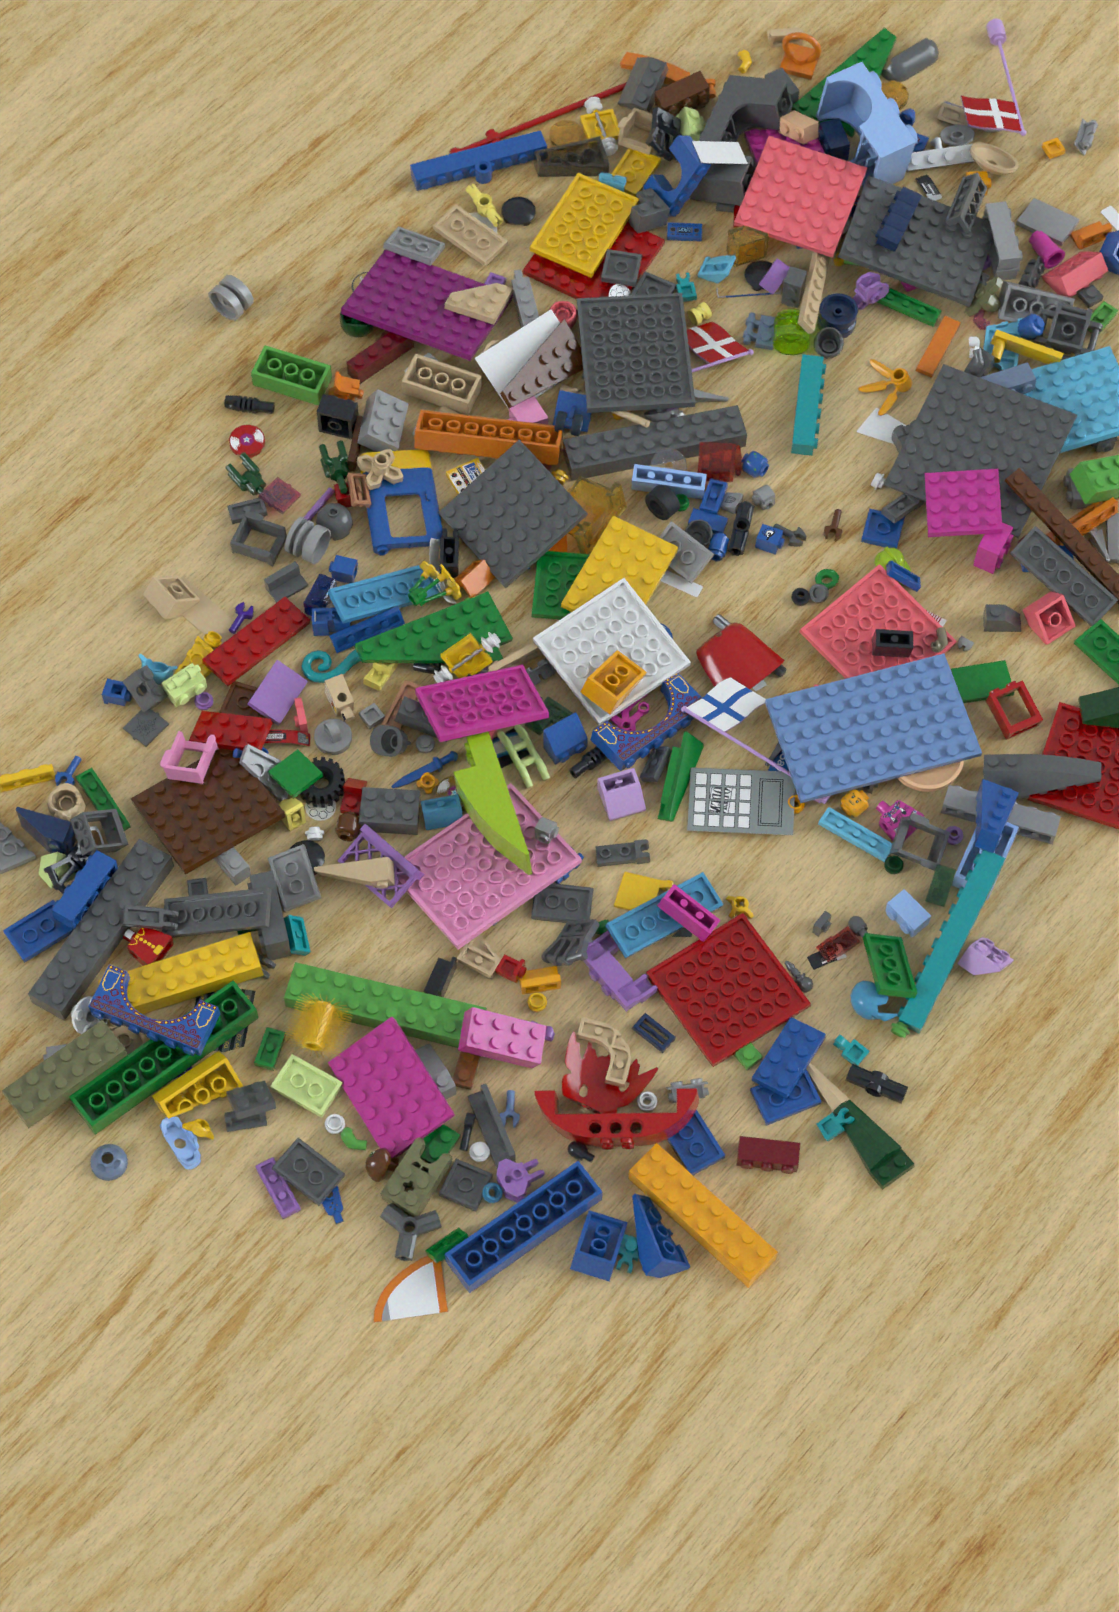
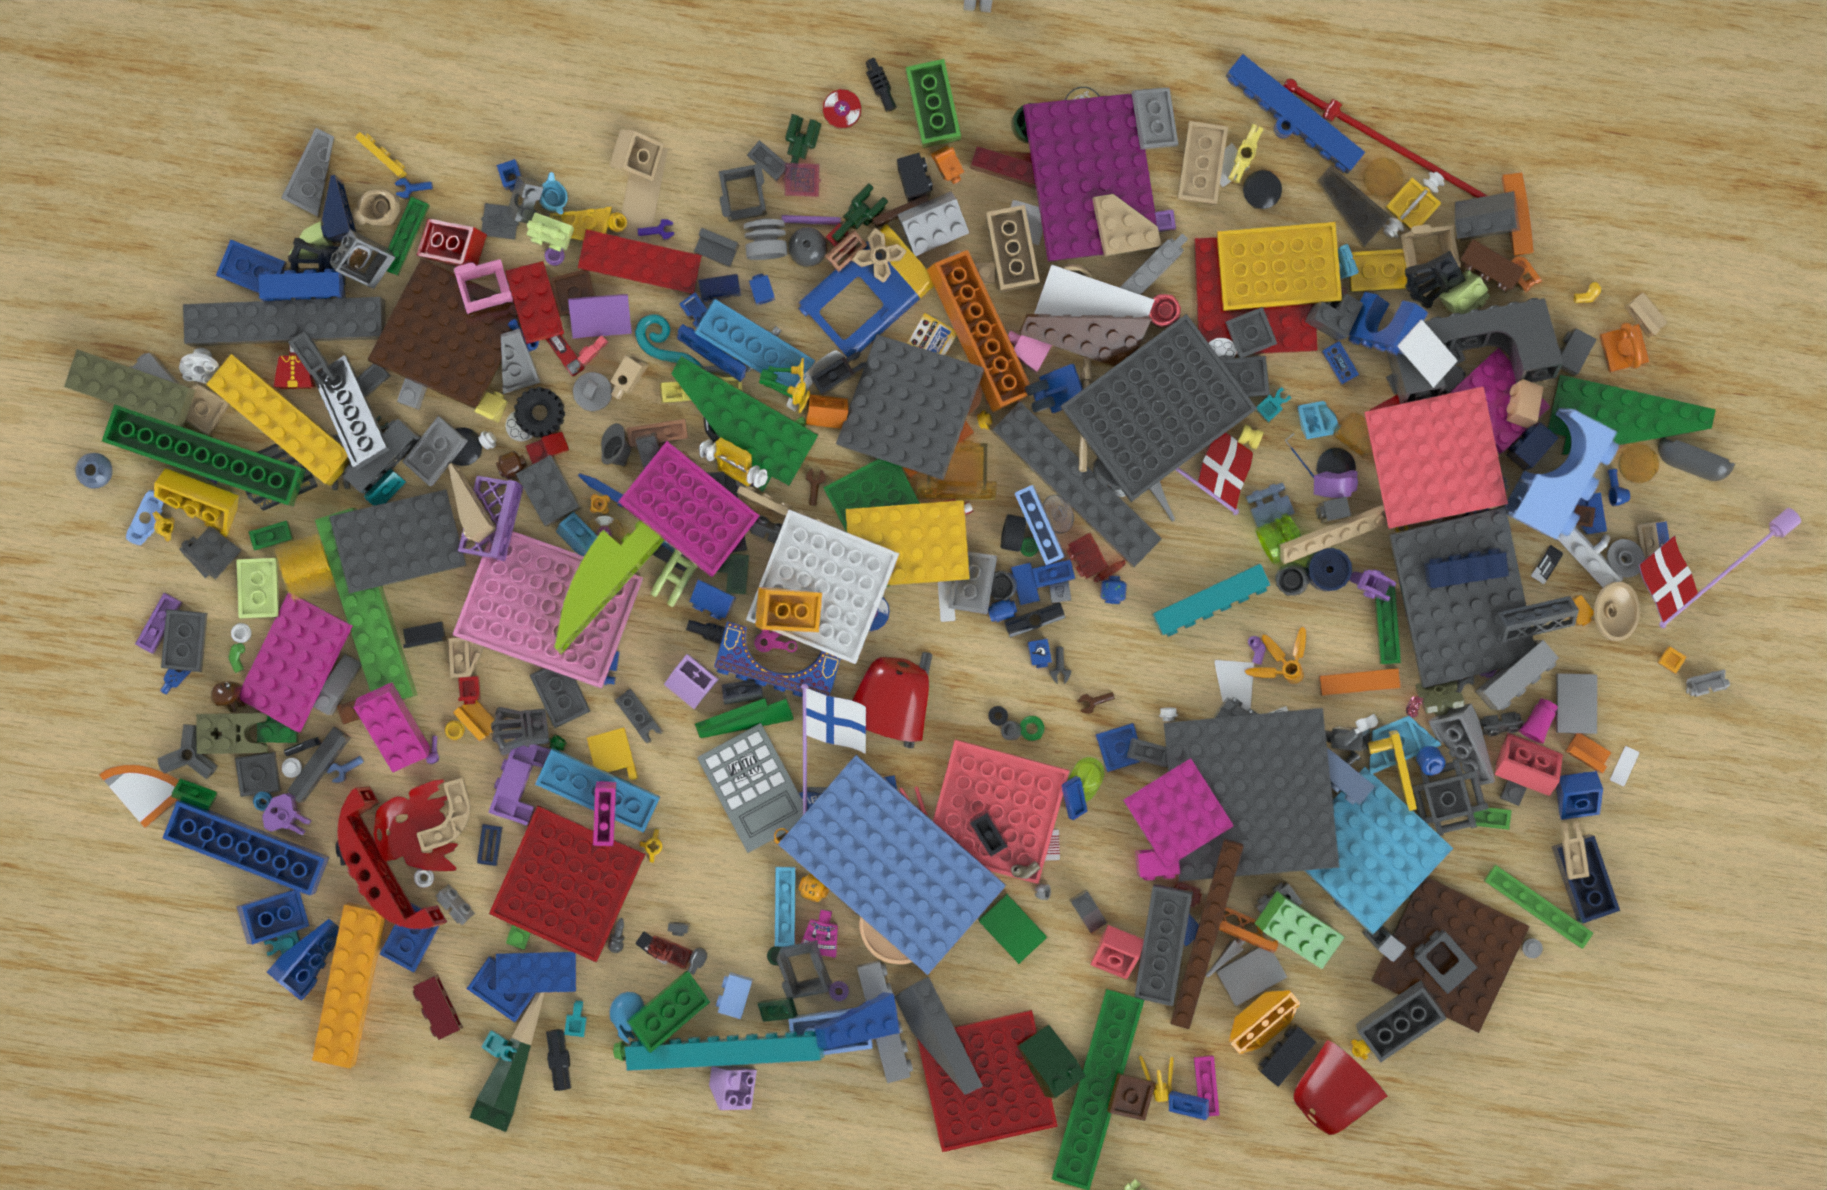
camera: 60 degrees right, 25 degrees up
arch [88,964,221,1056] -> none
green tile [268,749,323,799] -> none
light grey plate [359,703,385,729] -> none
light grey plate [416,735,435,753] -> none
light grey plate [535,817,559,844] -> none
light grey plate [752,485,775,510] -> none
red window [985,680,1043,740] -> none
none -> dark grey plate [329,489,466,594]
none -> red slope [416,218,487,267]
none -> reddish brown bar [806,469,826,506]
none -> medium lavender arm [1248,636,1266,665]

